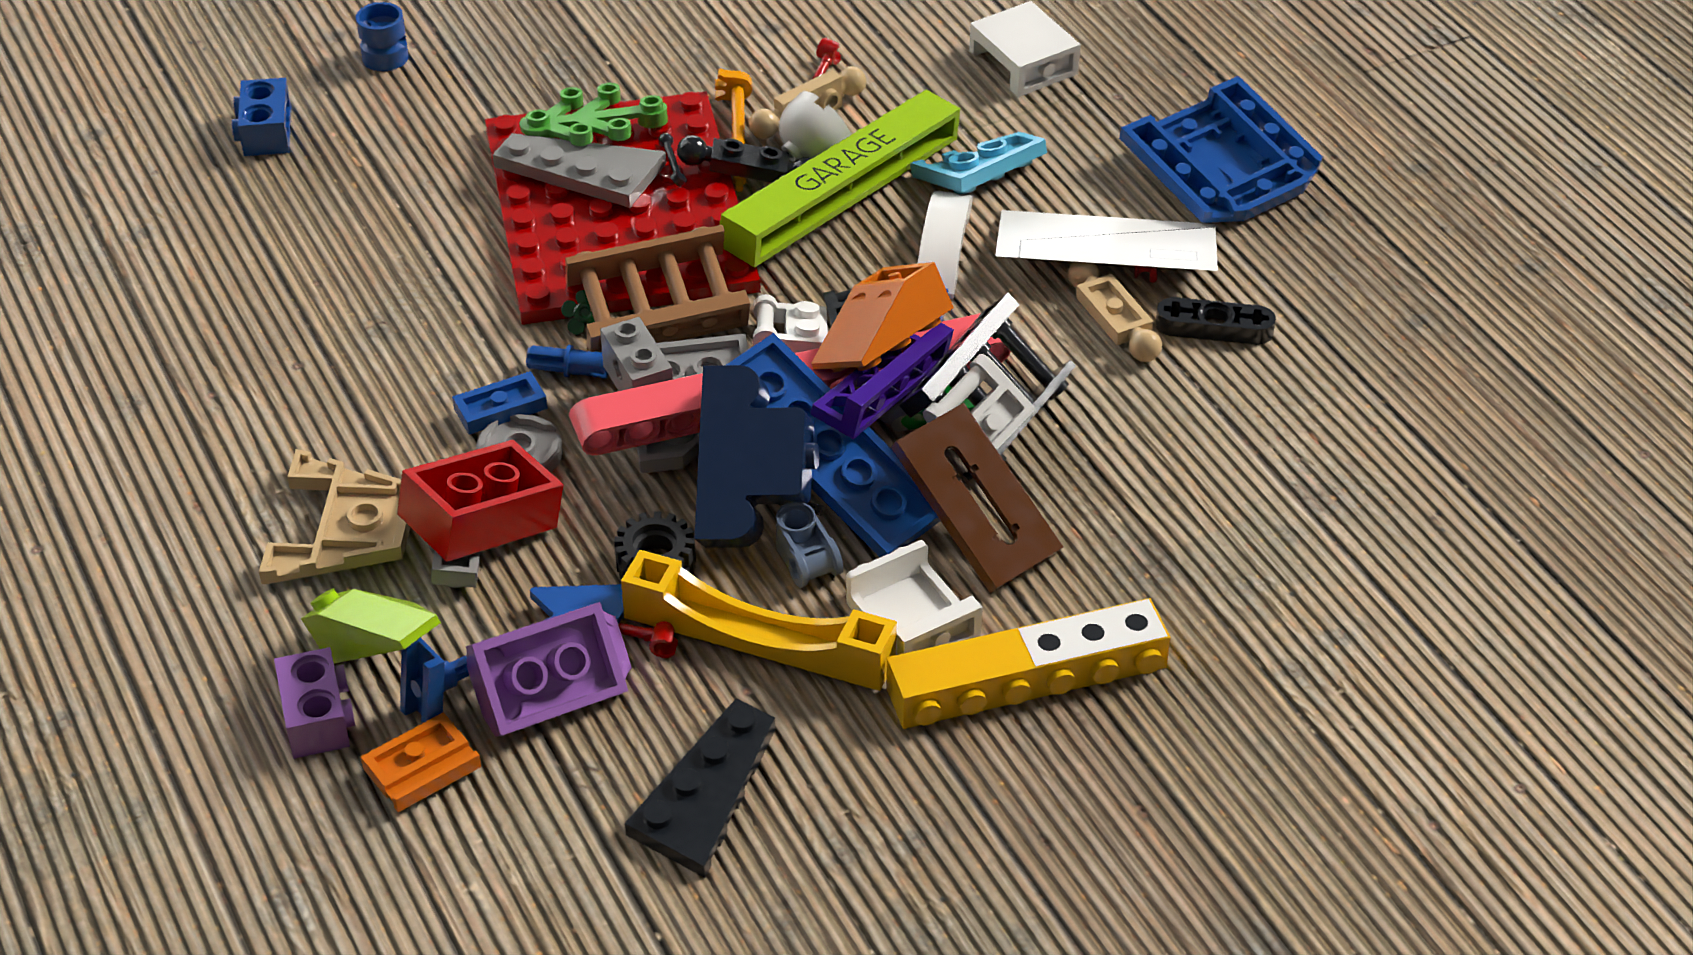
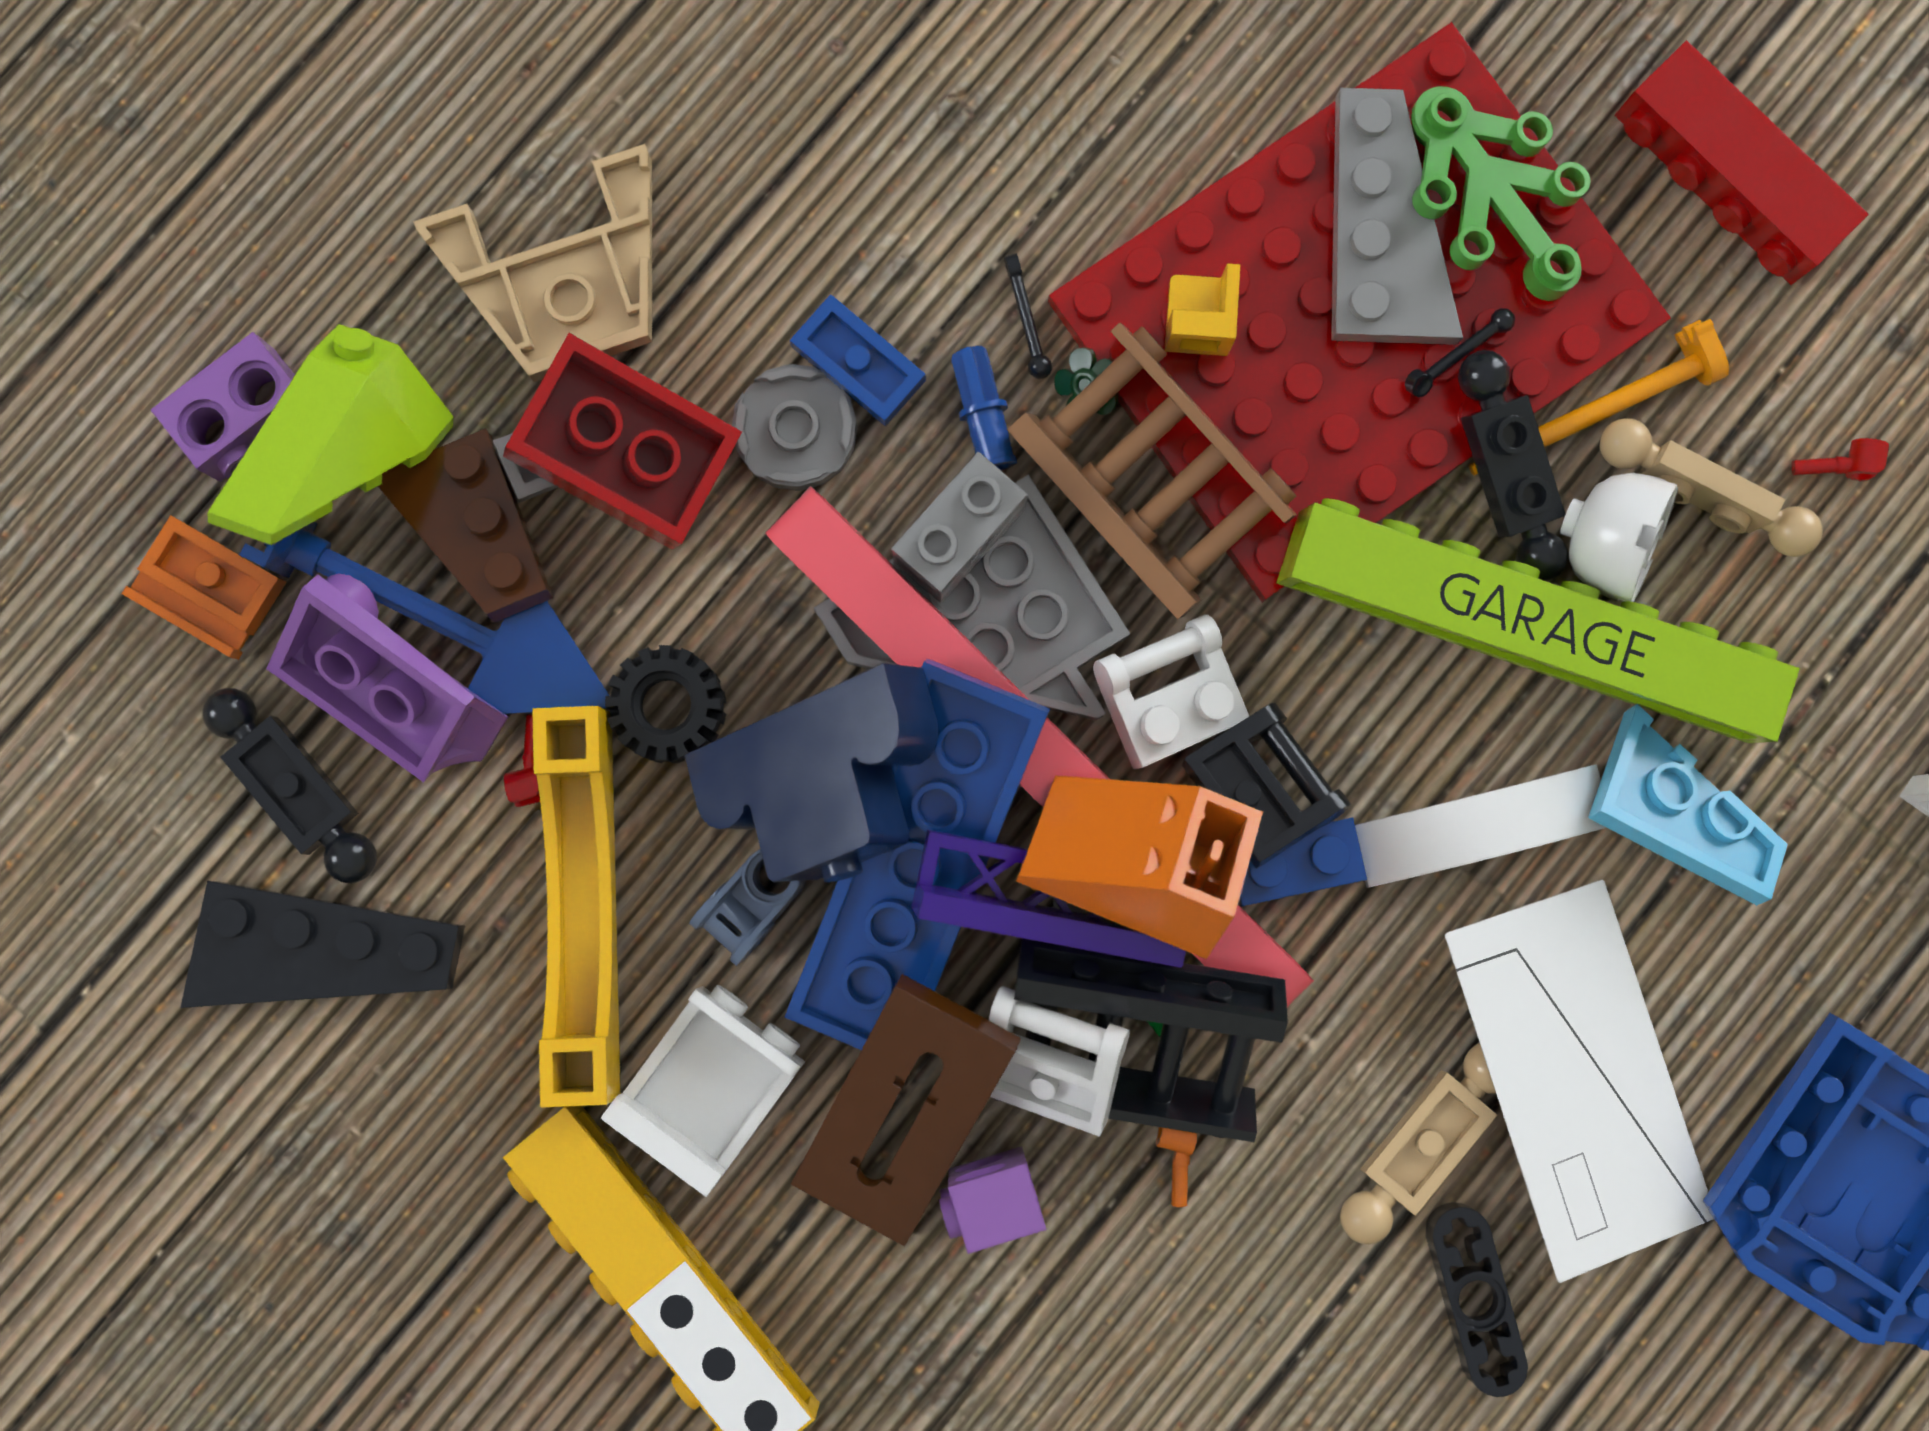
camera: 65 degrees right, 40 degrees up
none -> black plate [202,688,377,884]
none -> reddish brown wing [377,428,554,623]
none -> medium lavender brick [939,1146,1046,1254]
none -> black hinge [1004,253,1052,379]
none -> orange hand [1156,1127,1197,1207]
none -> yellow panel [1165,263,1240,356]
none -> red brick [1614,40,1869,285]

